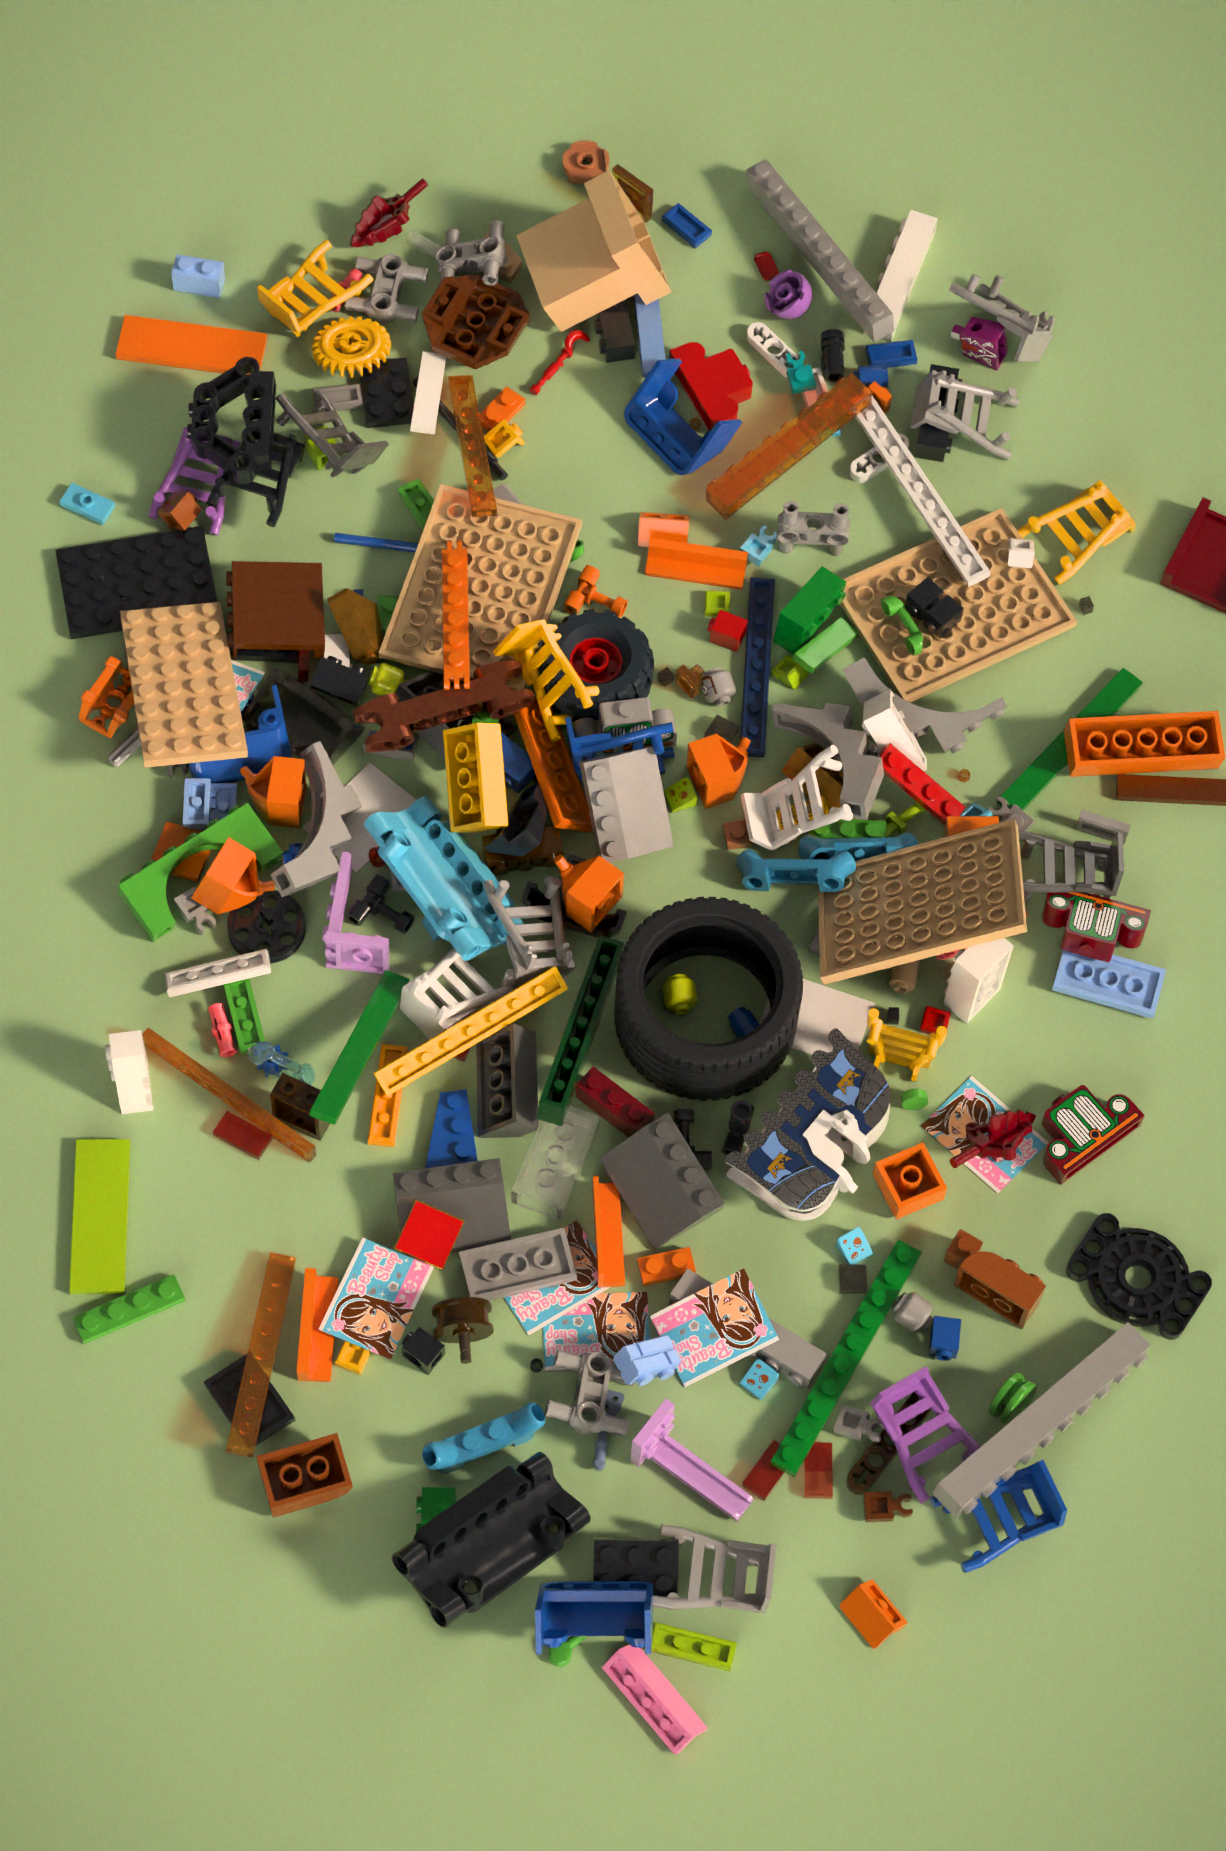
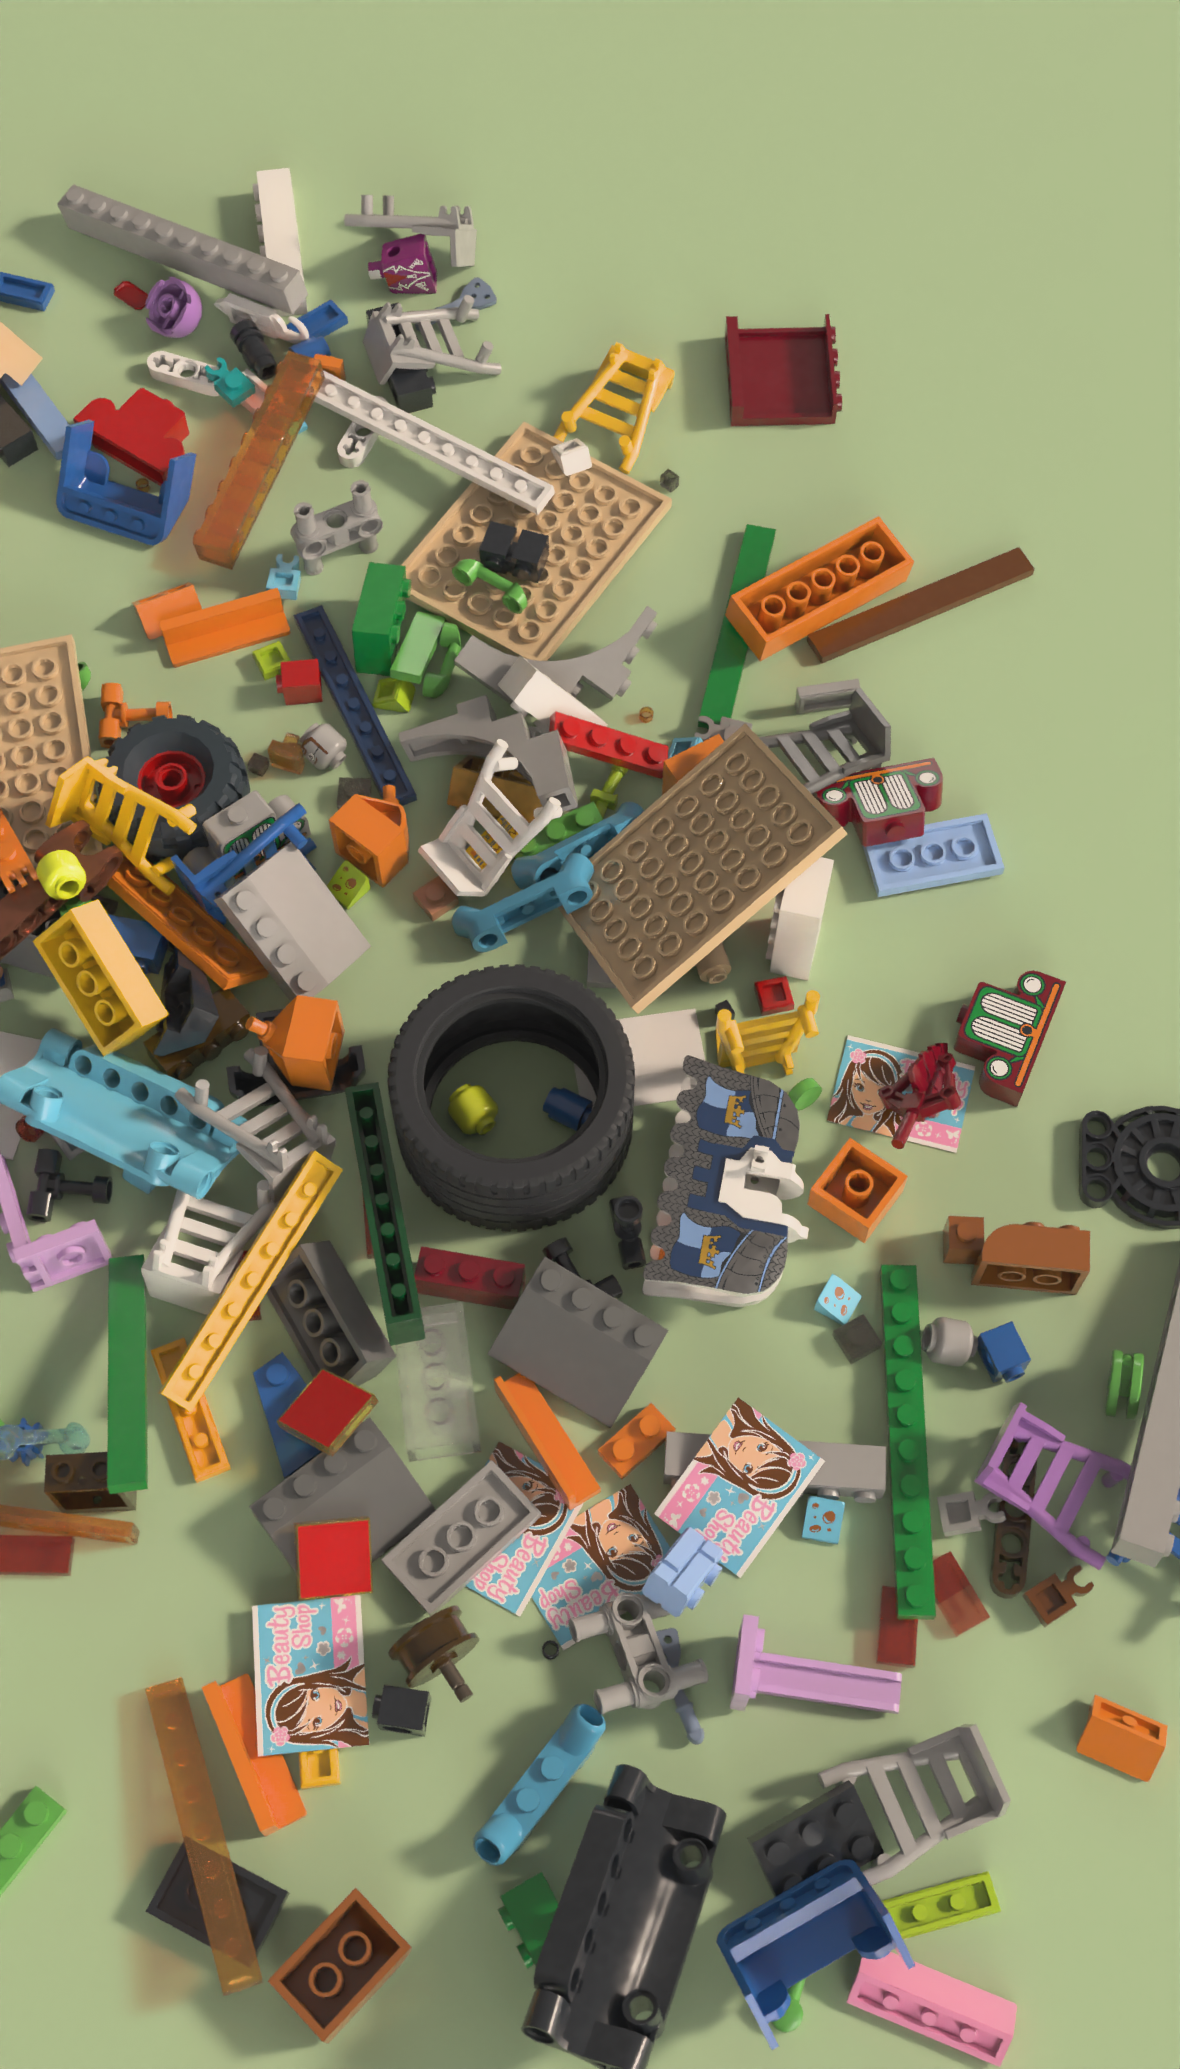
camera: 25 degrees left, 0 degrees up
none -> neon yellow head [36,850,86,900]
none -> white plate [214,293,309,344]
none -> red tile [276,1368,378,1457]
none -> sand blue piece [415,277,497,332]
none -> bright green bar [422,622,461,698]

